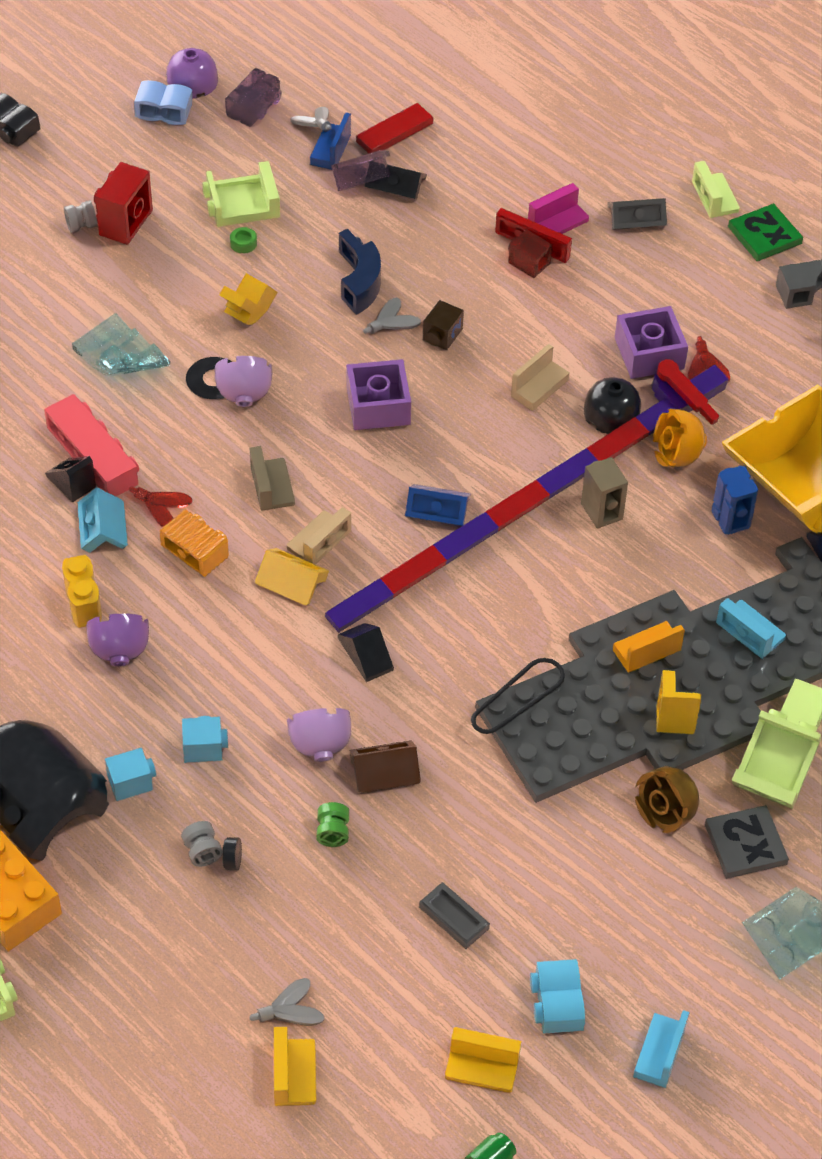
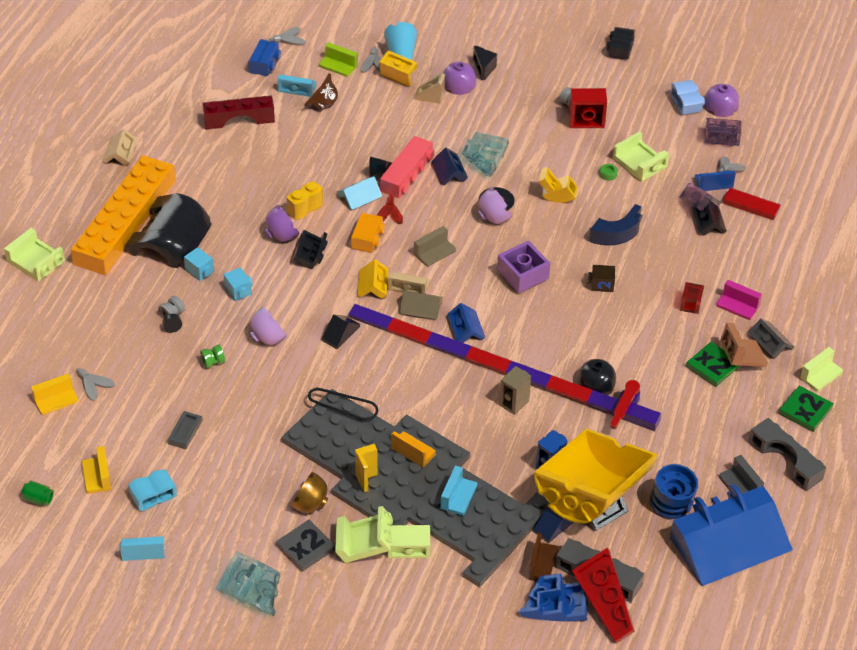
camera: 65 degrees right, 5 degrees down
reddish brown panel [349,740,421,793] -> none
light grey piece [363,298,421,334] -> none
red tile [495,208,572,263] -> none
tan panel [511,344,570,411] -> none
medium lavender brick [615,306,688,379] -> none
light orange cylinder [653,409,707,467] -> none
clear red piece [688,336,730,382] -> none
none -> black bracket [292,230,328,269]
none -> dark tan panel [400,291,443,319]
none -> dark blue panel [431,147,468,185]
none -> green tile [686,342,740,387]
none -> nougat bracket [720,323,768,367]

